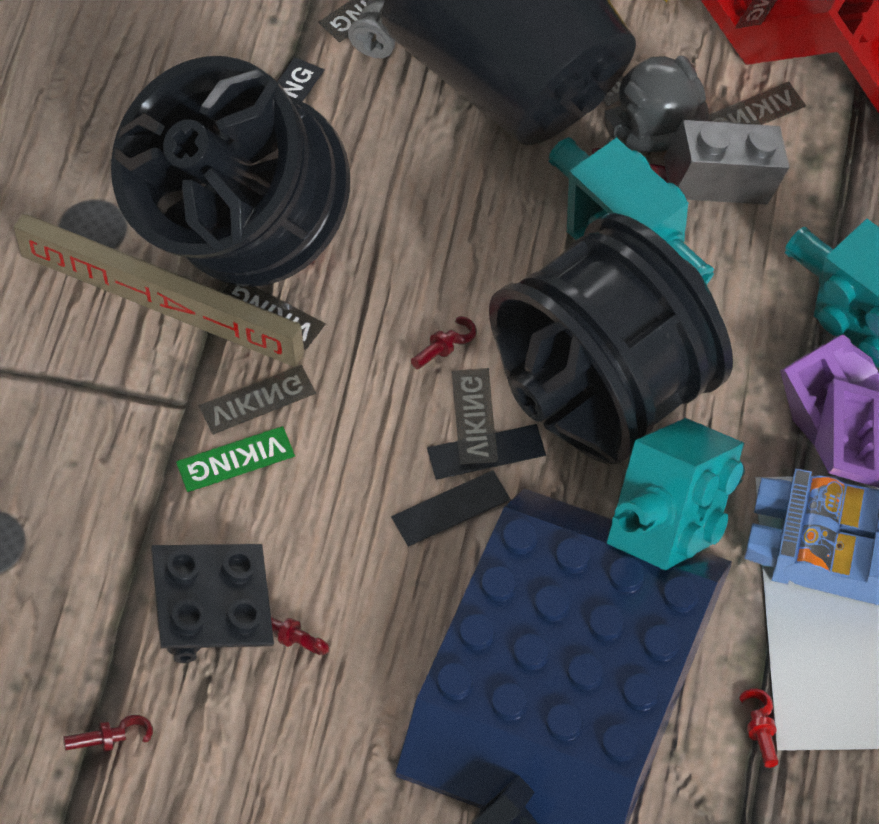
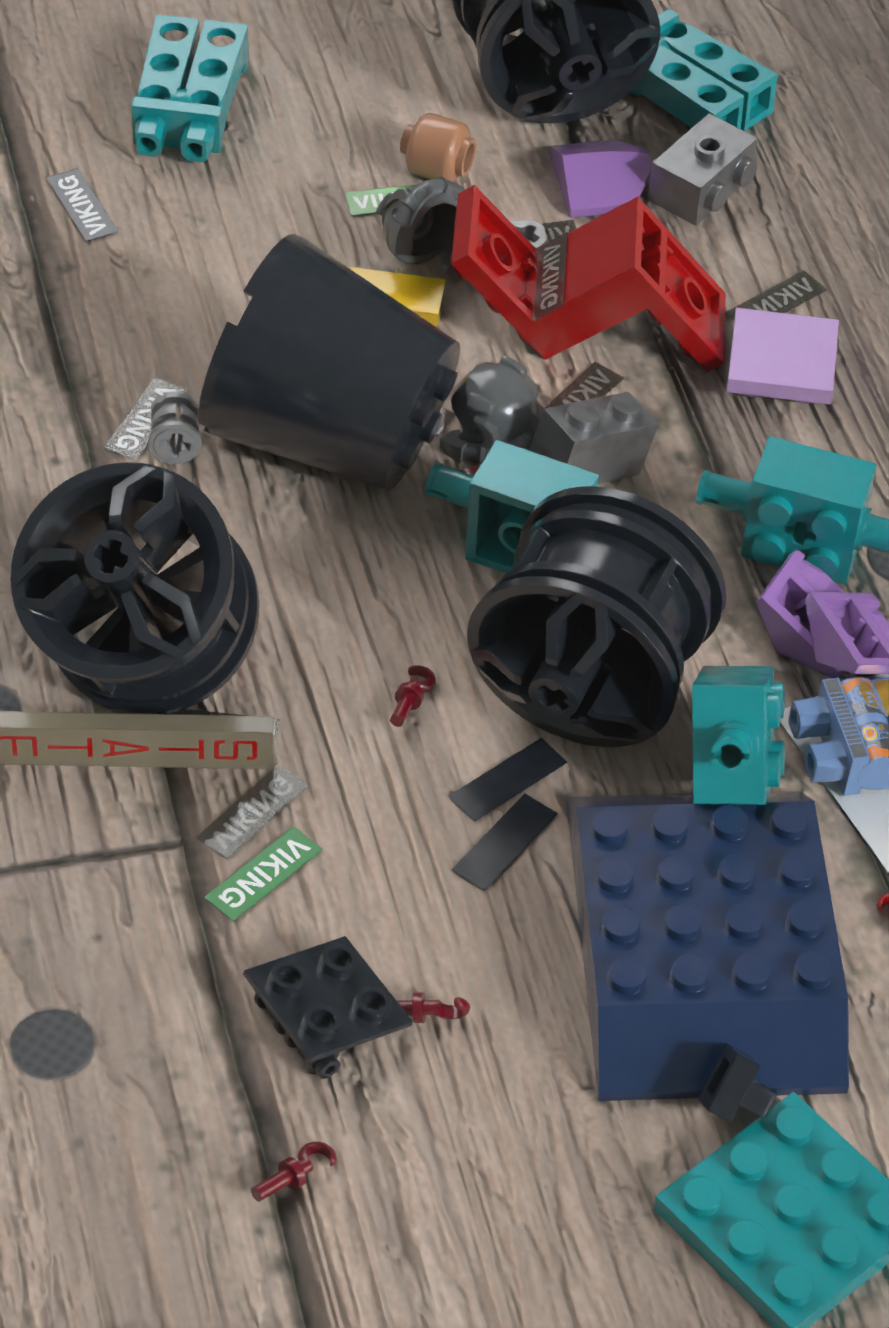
camera: 30 degrees left, 10 degrees down
clear smoke sticker [452,368,498,465] -> none

